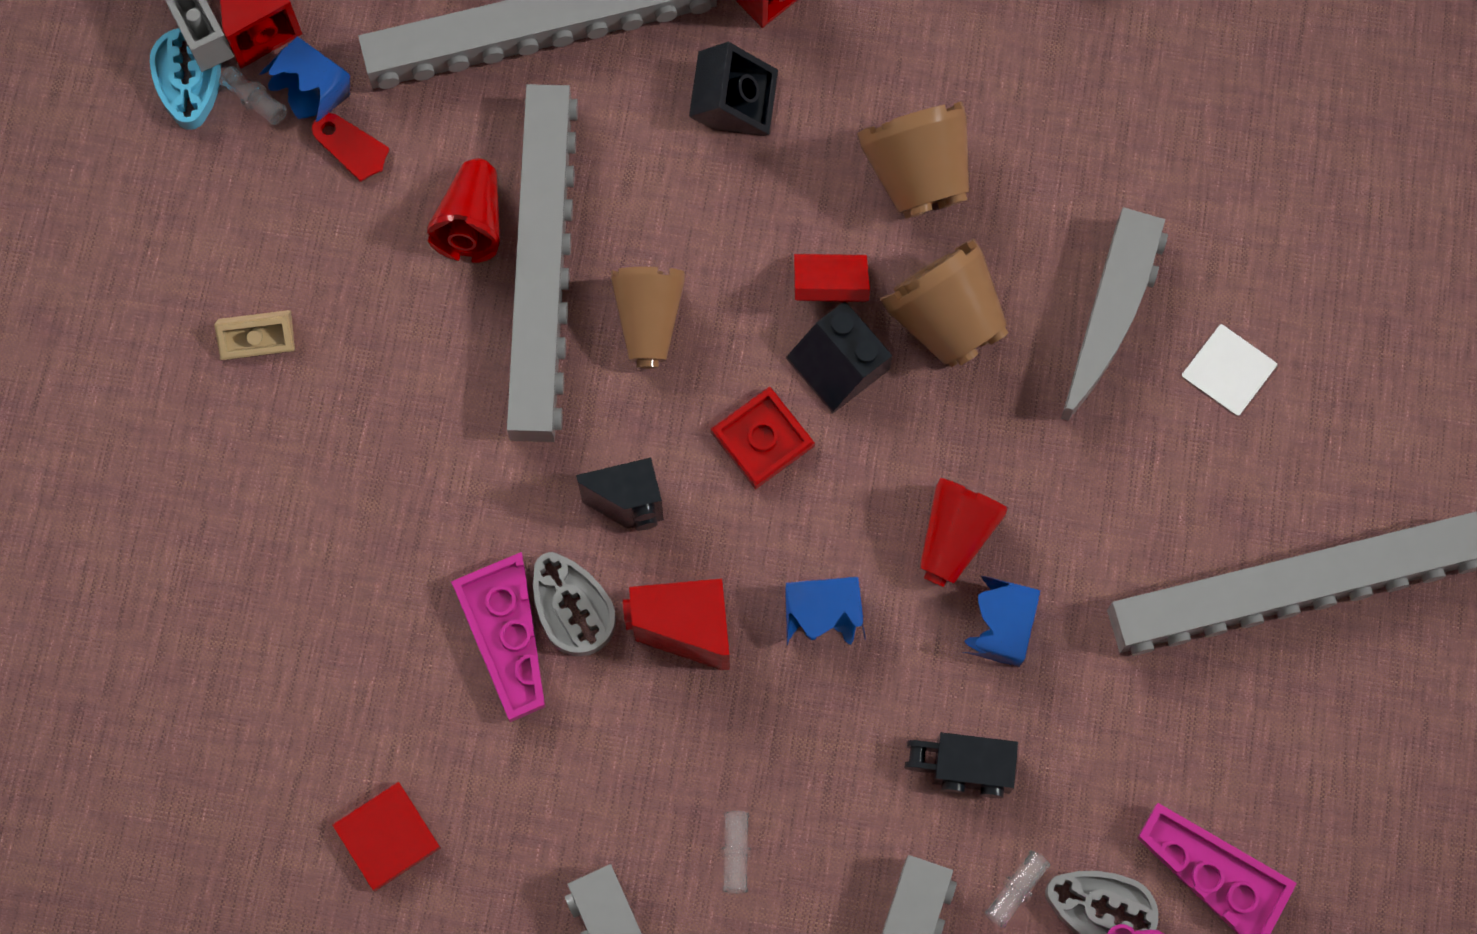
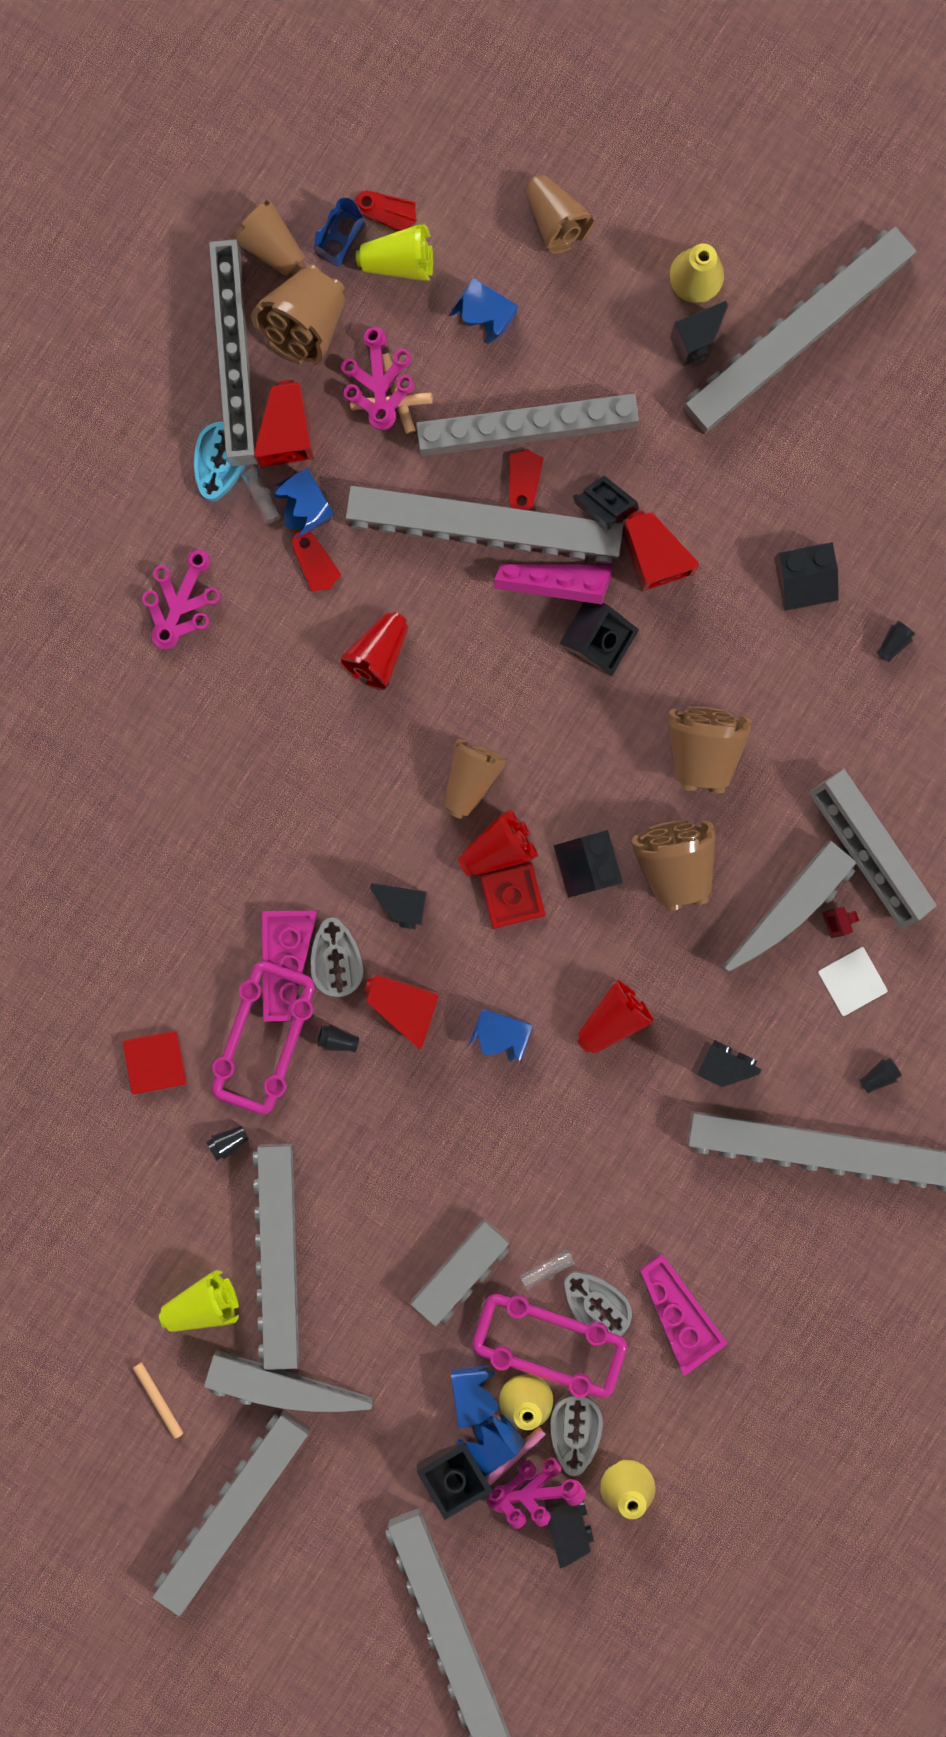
camera: 25 degrees right, 15 degrees up
tan slope [214,310,295,360] -> none
light grey brick [507,84,578,442] -> none
clear pin [721,811,751,894] -> none
red tile [794,254,870,302] -> none
black brick [904,732,1018,798] -> none
blue piece [963,576,1041,667] -> none
none -> dark pink plant [142,550,221,650]
none -> black cone [206,1126,249,1161]
none -> dark pink bar [211,961,315,1115]
none -> black cone [317,1024,359,1052]
none -> red cone [458,809,539,876]
none -> dark pink wing [494,564,613,604]
none -> black slope [691,1040,762,1087]
none -> light grey brick [809,769,937,929]
none -> dark red tile [822,906,859,938]
none -> black cone [859,1057,903,1094]

